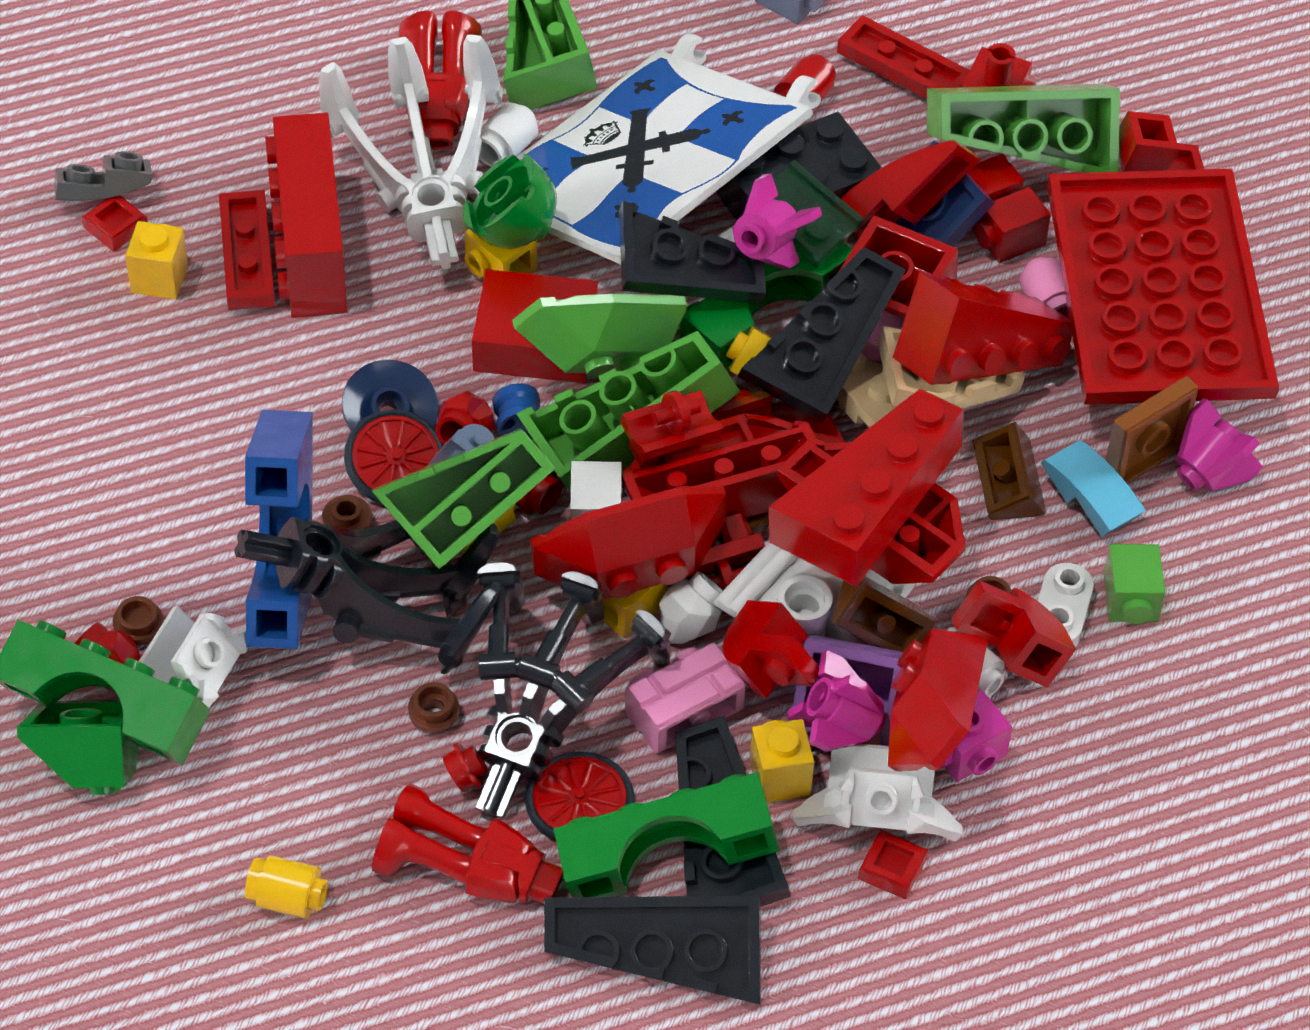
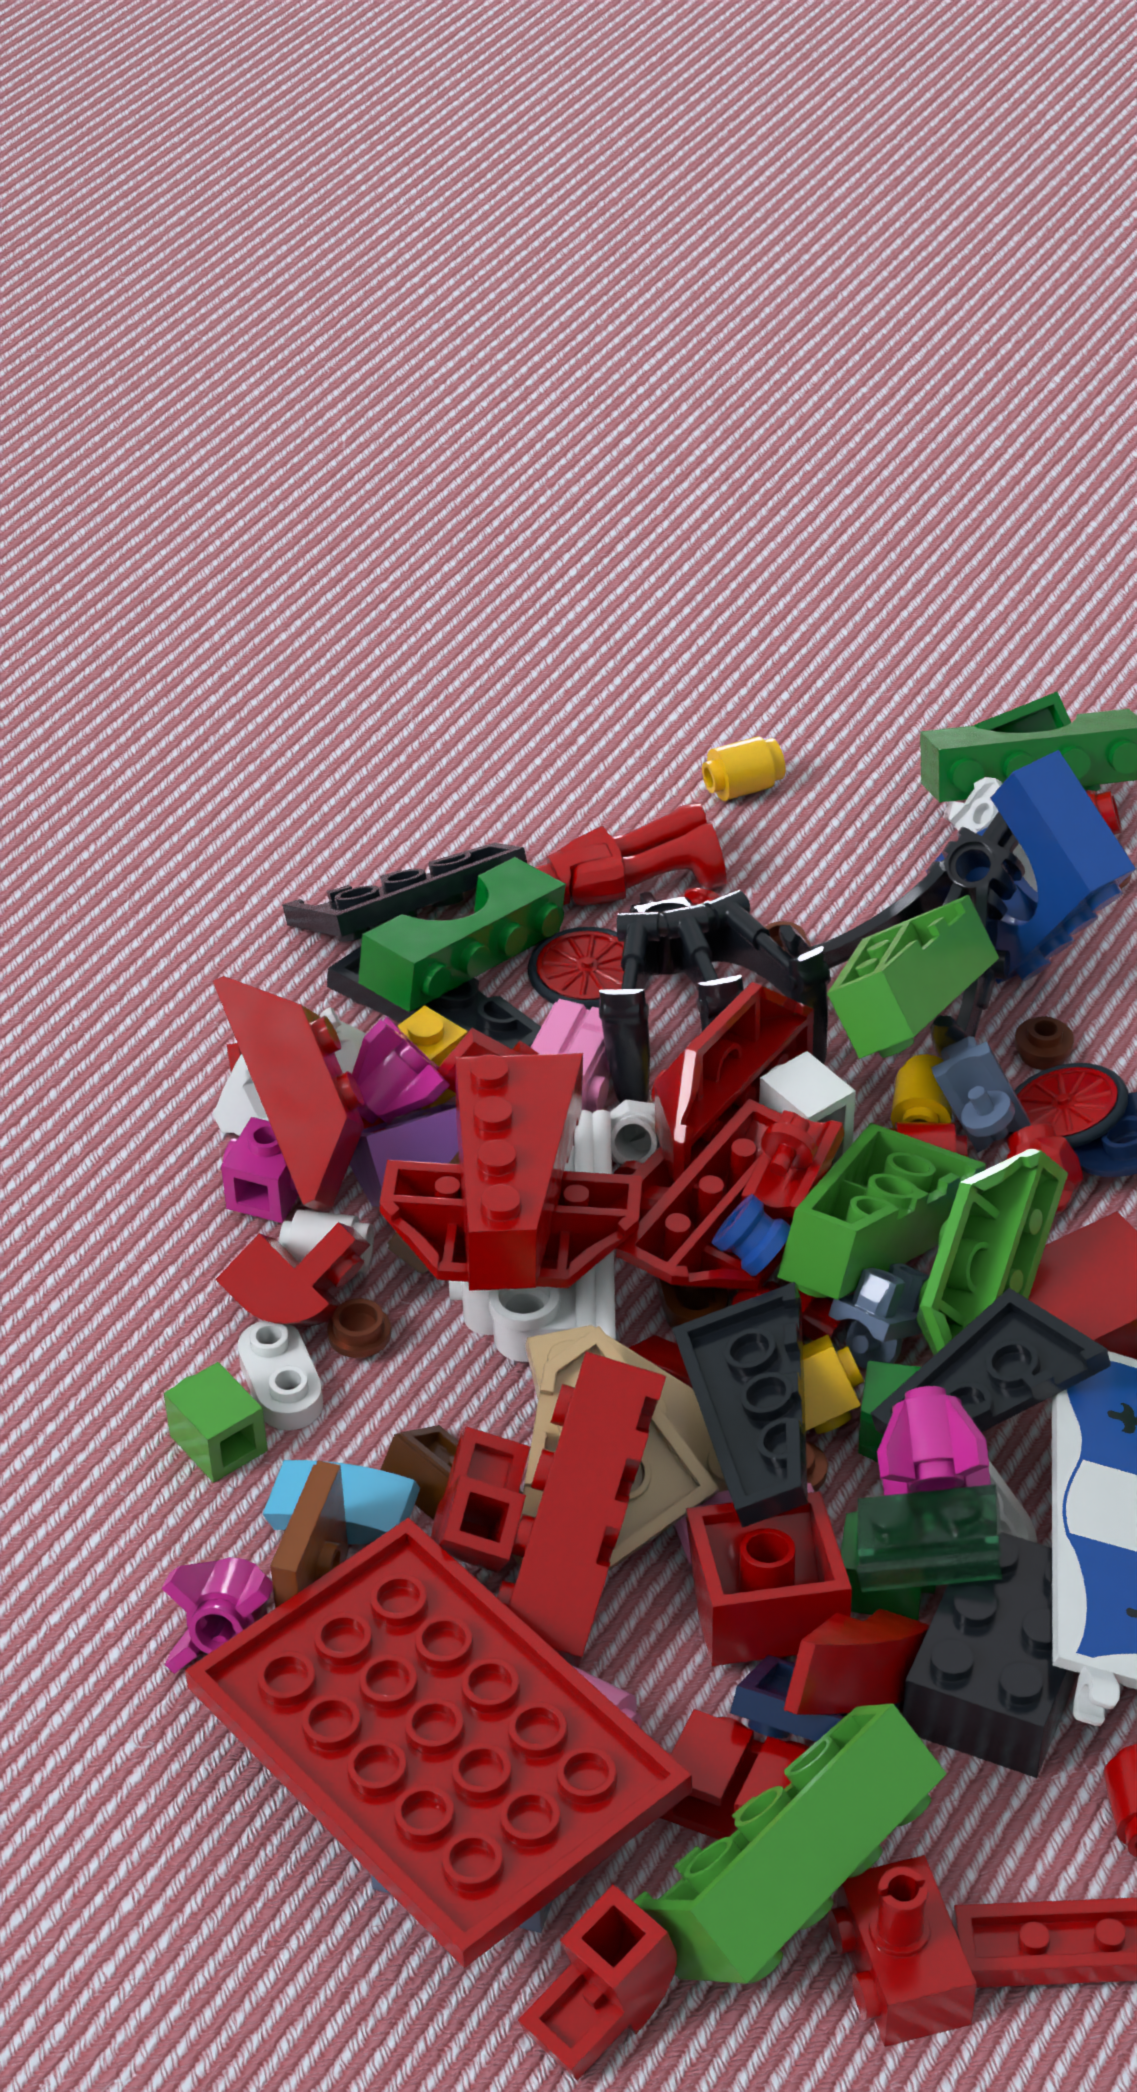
camera: 145 degrees right, 10 degrees down
none -> red brick [431,1426,531,1573]
none -> blue wheel [711,1194,791,1277]

